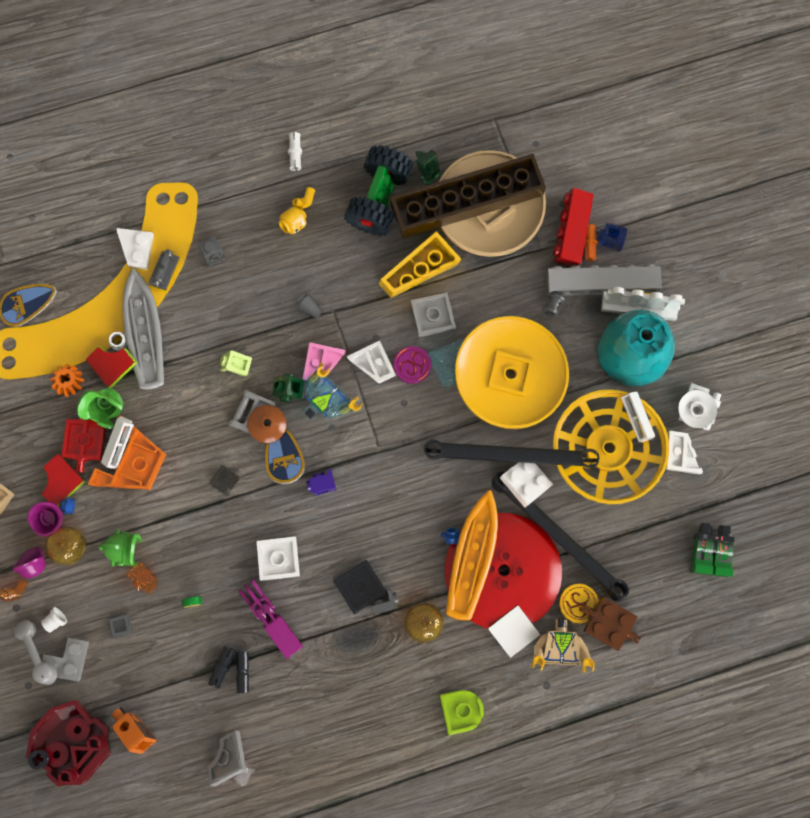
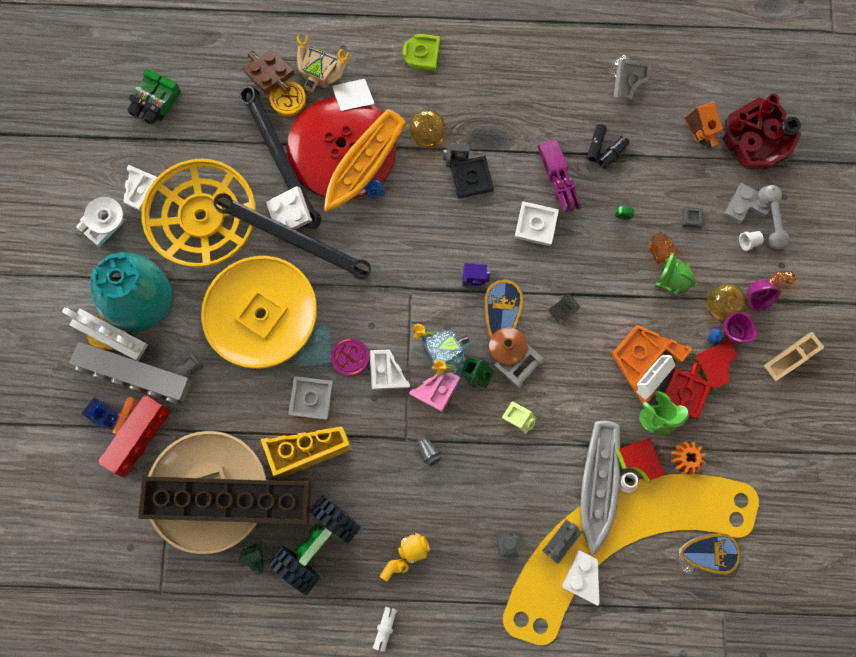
camera: 160 degrees left, 0 degrees up
white piece [621,392,655,443] -> none

